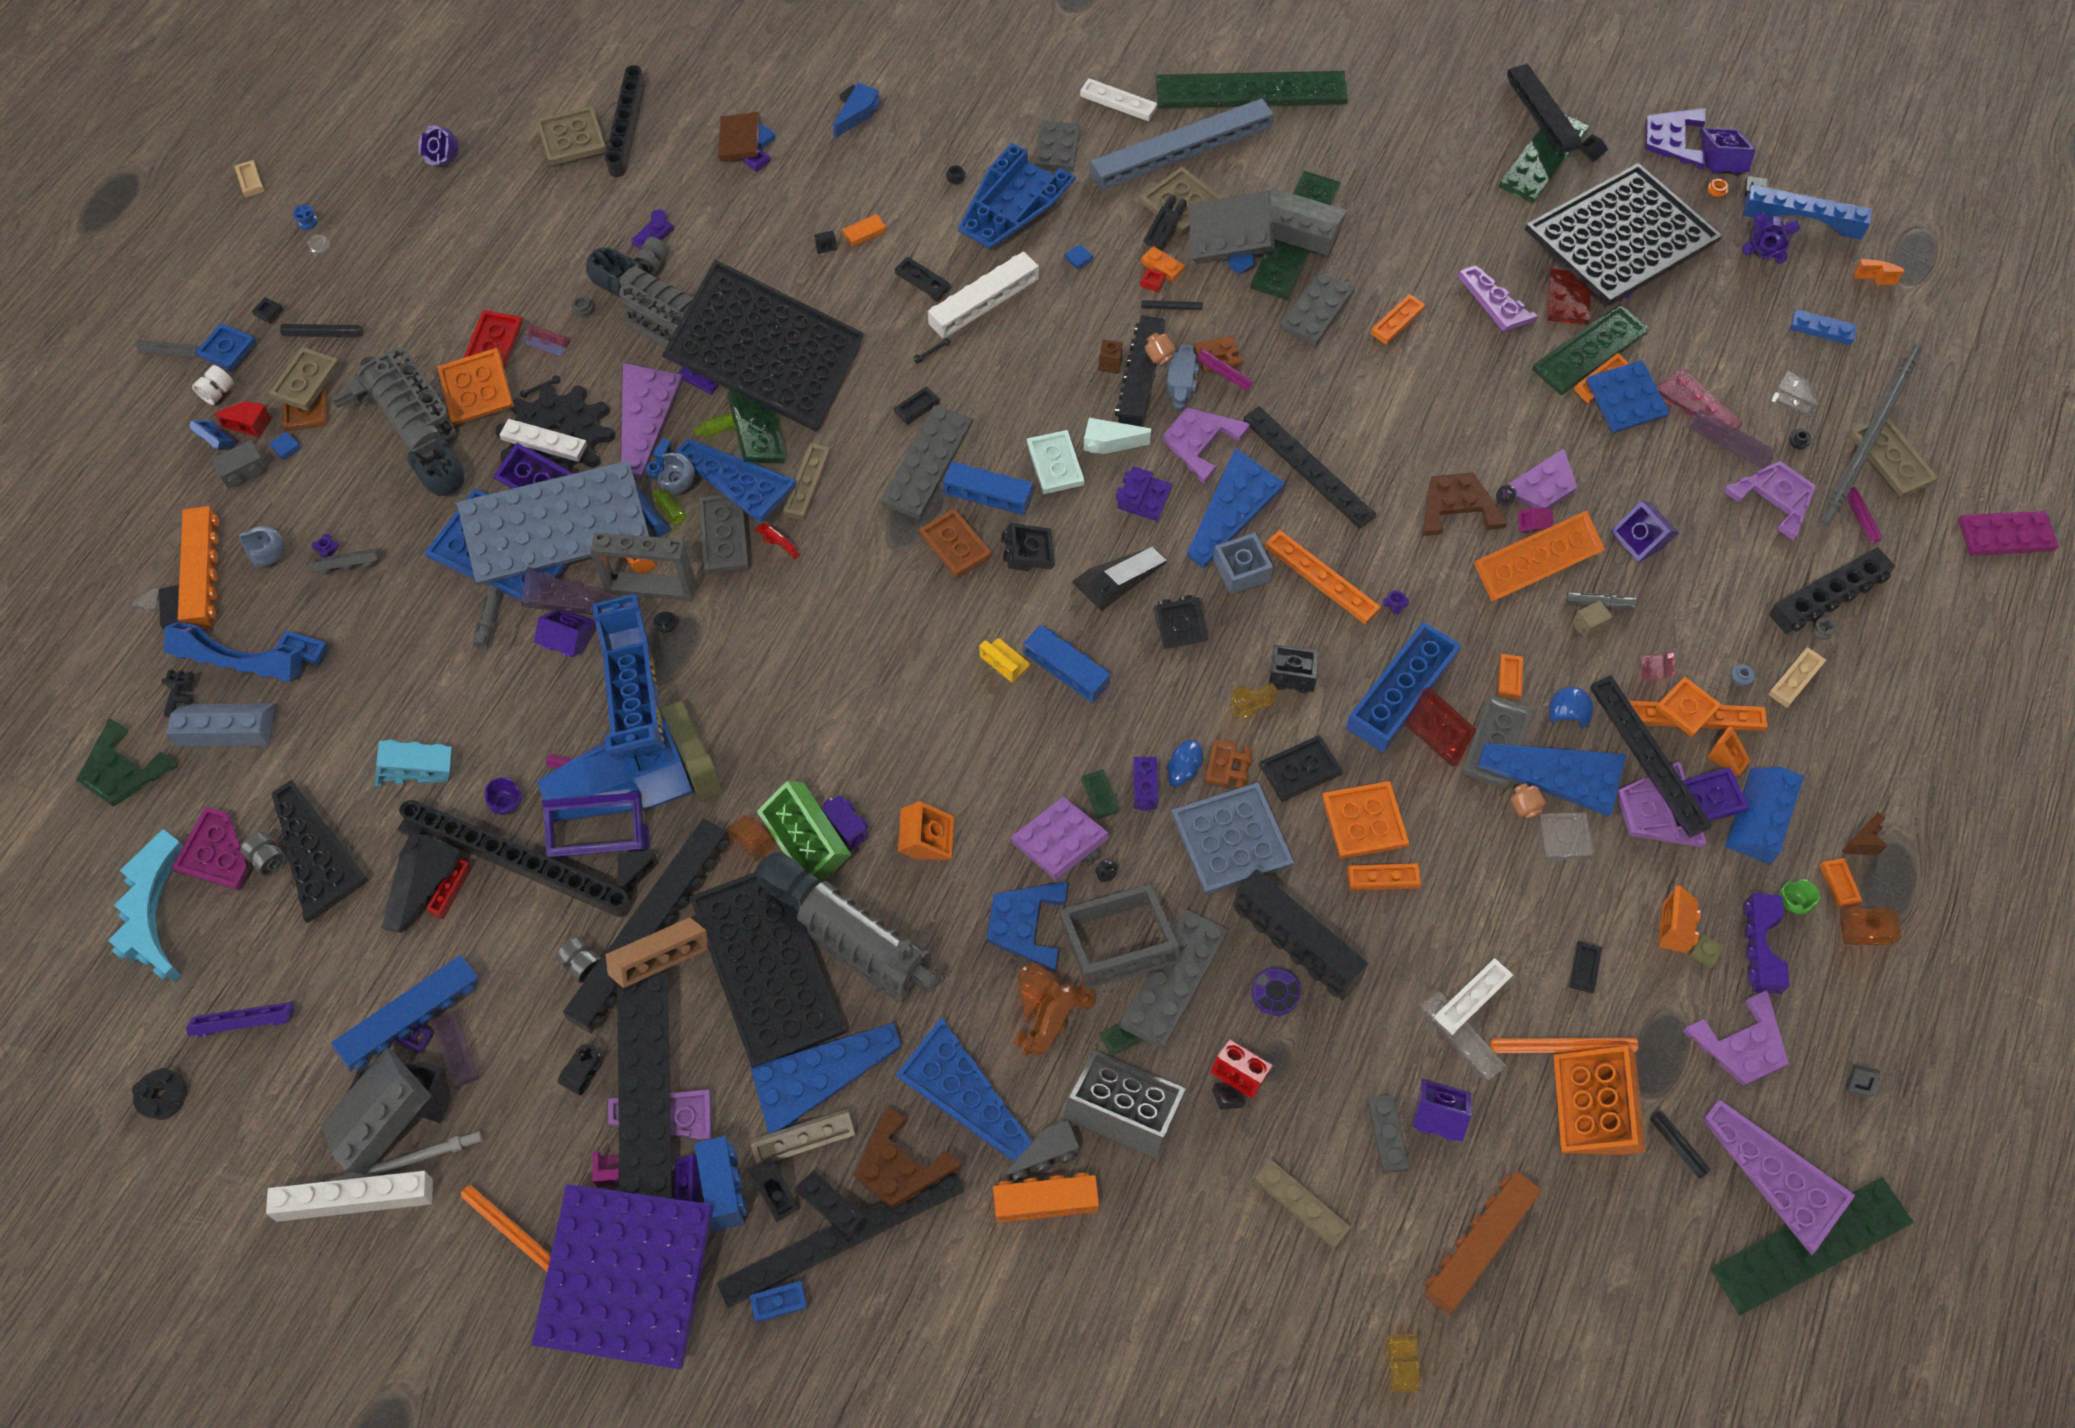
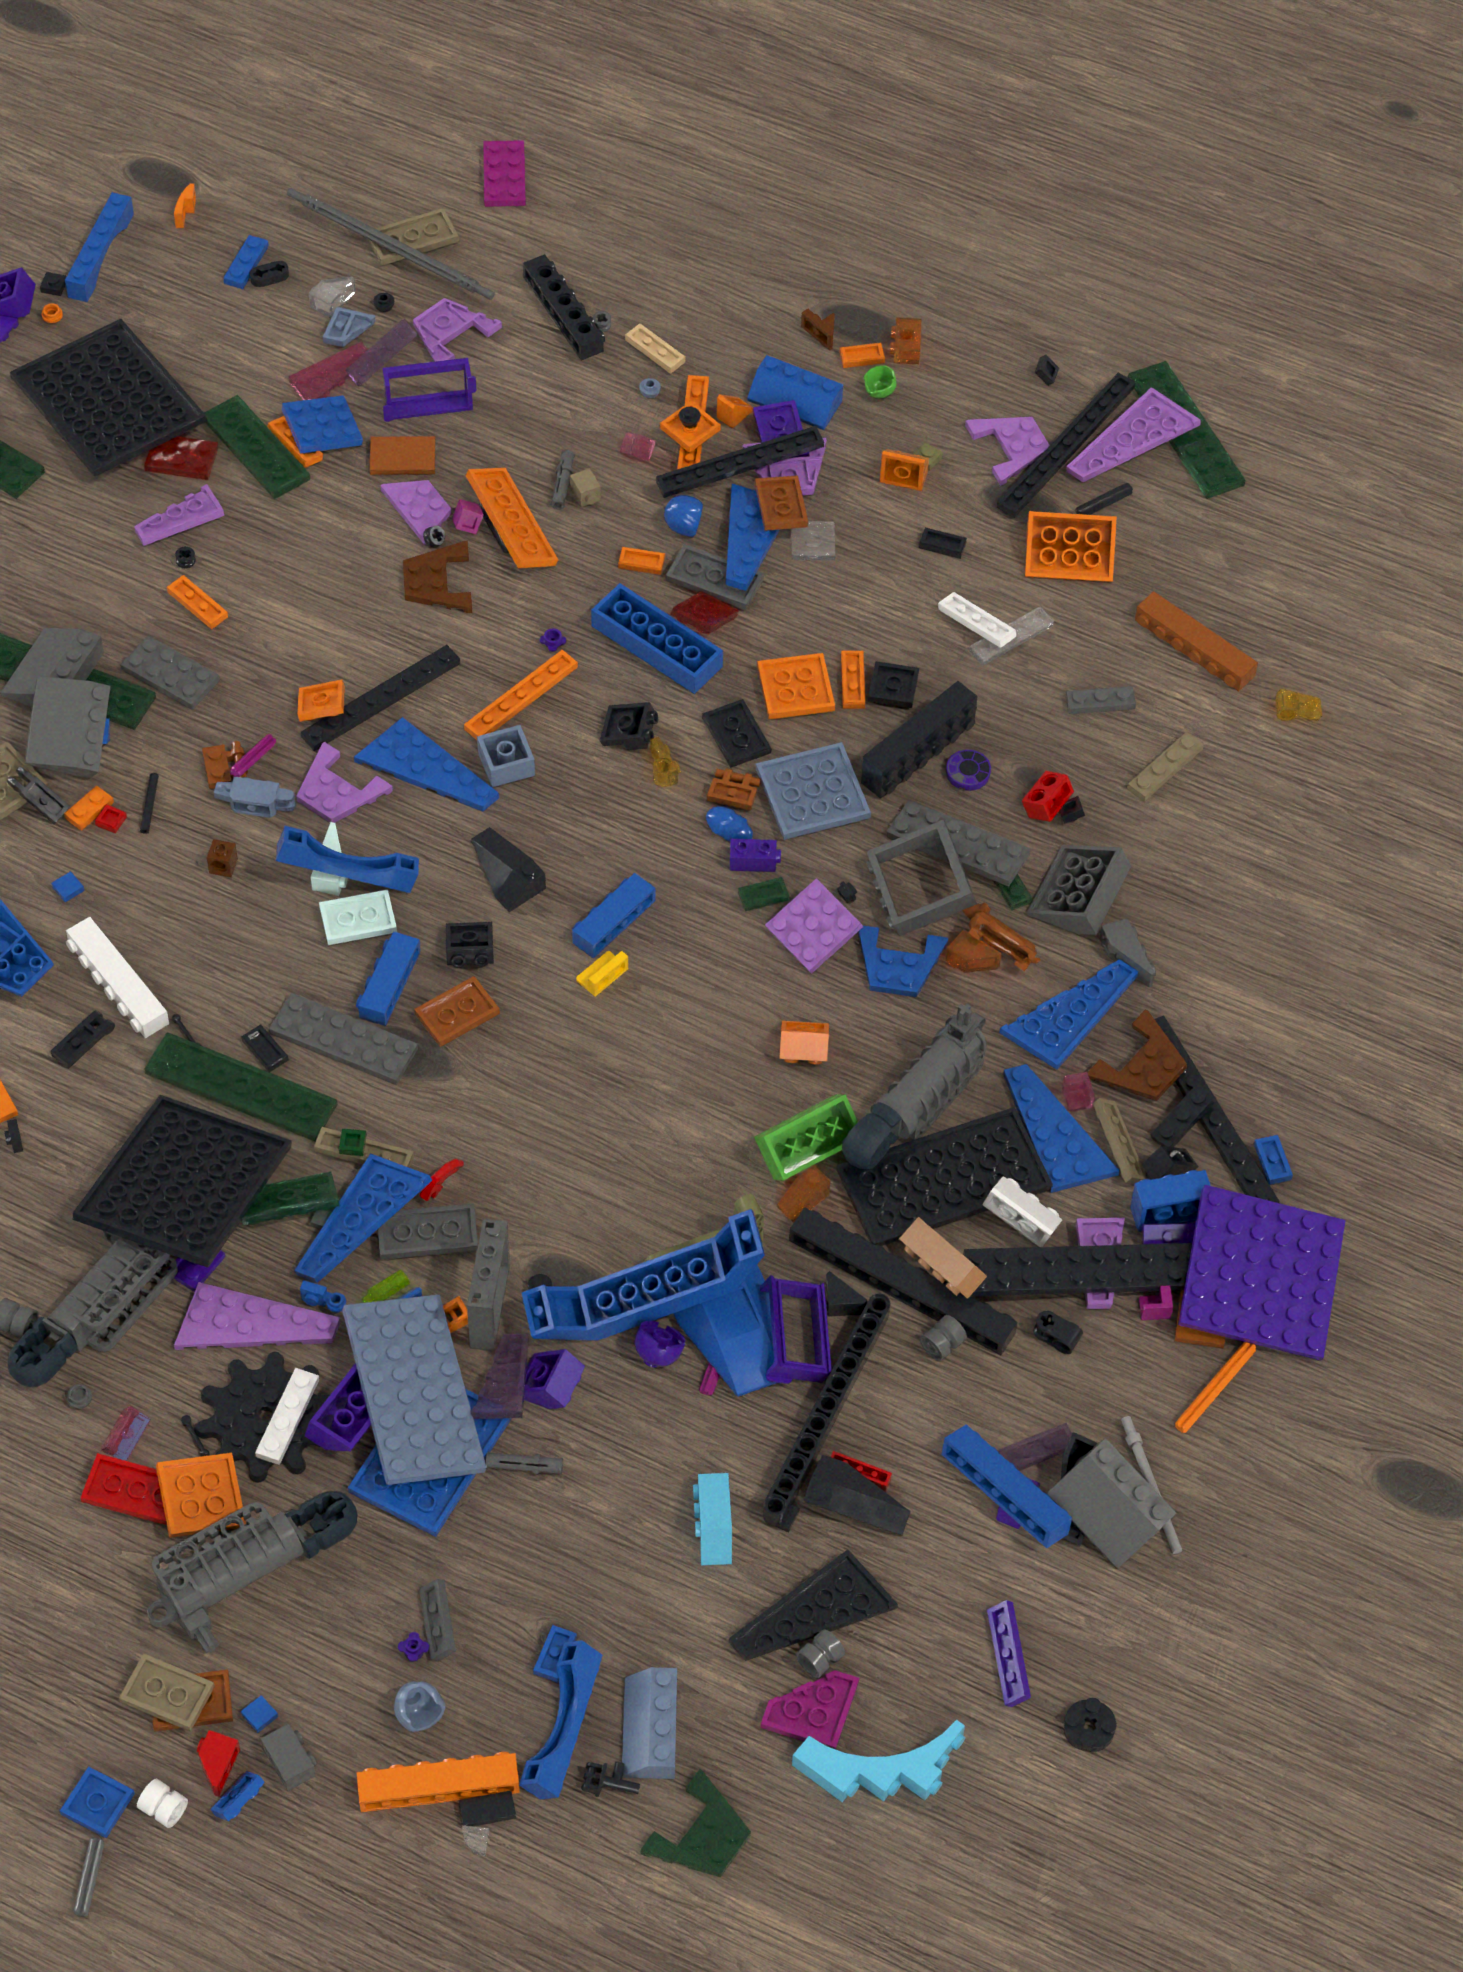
camera: 90 degrees left, 5 degrees down
black plate [252,297,283,324] -> none
white brick [266,1171,433,1222] -> none
black axle [280,324,363,337] -> none
dark purple hair [484,777,521,815] -> none
sand blue piece [657,453,695,495] -> none
clear neon green cylinder [693,412,737,437] -> none
dark purple brick [821,795,869,851] -> none
orange brick [993,1173,1099,1223] -> none
black brick [1115,315,1165,427] -> none
dark purple plate [1115,466,1173,522] -> none
nougat head [1145,333,1176,365] -> none
black plate [1153,595,1208,650] -> none
dark purple slope [1413,1079,1471,1142] -> none
orange axle [1490,1038,1639,1053] -> none
nougat head [1510,783,1546,819] -> none
dark purple slope [1611,500,1679,562] -> none
dark purple piece [1742,212,1800,264] -> none
dark purple arch [1743,893,1790,994] -> none
magenta axle [1847,487,1883,544] -> none
none -> clear green plate [144,1032,338,1142]
none -> black bush [175,546,196,569]
none -> black beam [250,261,289,287]
none -> blue arch [276,826,419,893]
none -> orange plate [297,680,345,722]
none -> sand blue wing [323,307,376,347]
none -> dark green plate [339,1128,367,1156]
none -> dark orange tile [370,436,436,475]
none -> dark purple piece [383,358,477,422]
none -> dark purple cylinder [635,1321,686,1368]
none -> black plate [679,407,701,427]
none -> dark orange plate [755,476,808,530]
none -> black plate [868,661,920,708]
none -> white slope [983,1176,1062,1247]
none -> black plate [997,372,1136,518]
none -> clear pink panel [1062,1072,1095,1112]

